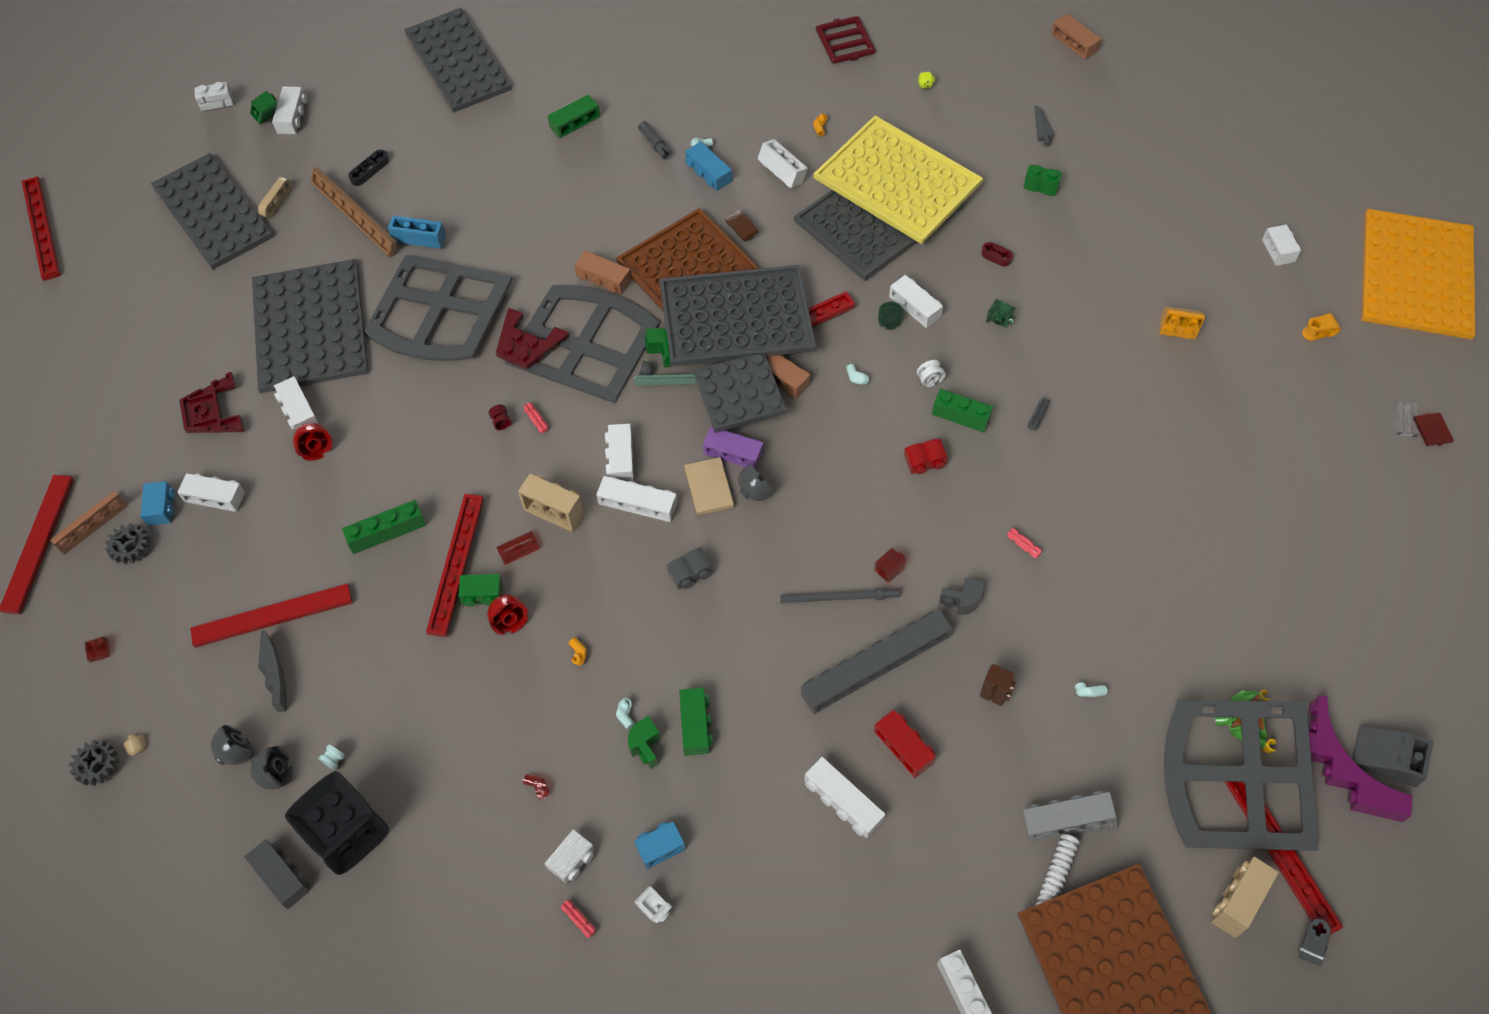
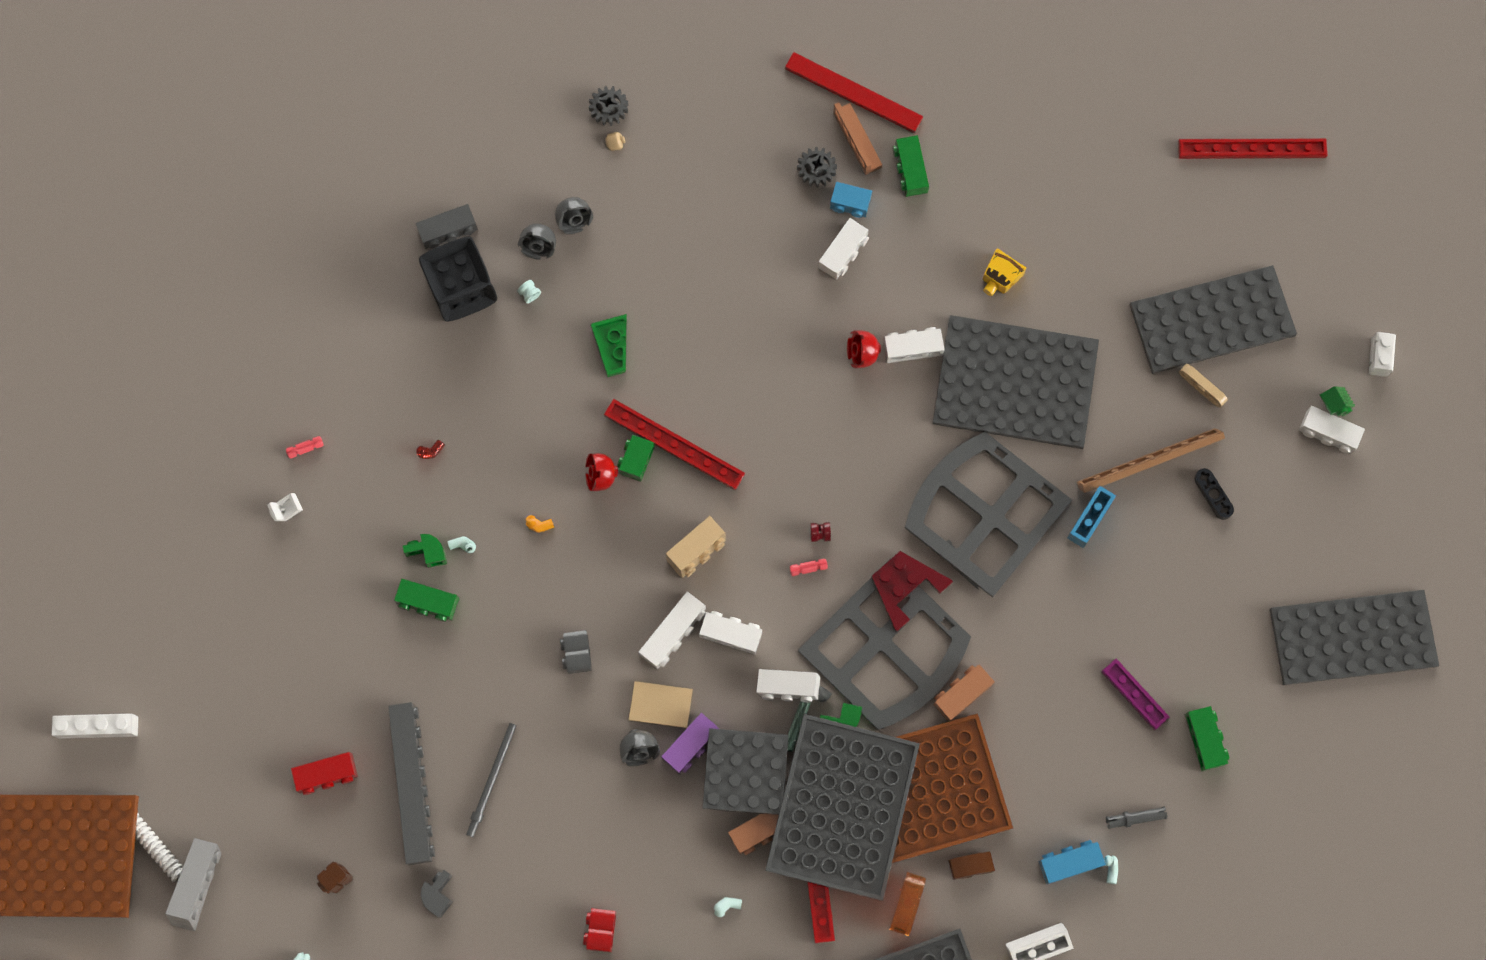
camera: 110 degrees right, 15 degrees up
clear red tile [85,636,110,663] -> none
dark red wing [179,372,244,433] -> none
red tile [190,583,353,648] -> none
dark grey slope [258,630,286,712] -> none
green brick [342,499,427,554] -> none
clear red tile [496,531,540,565] -> none
white brick [544,830,595,884] -> none
dark azure brick [634,821,686,869] -> none
white brick [804,757,886,838] -> none
clear red brick [874,548,906,583] -> none
none -> green wing [591,314,627,378]
none -> white brick [757,669,820,703]
none -> clear orange brick [889,872,926,936]
none -> green brick [893,135,929,197]
none -> yellow torso [983,248,1026,296]
none -> magenta tile [1101,658,1170,731]

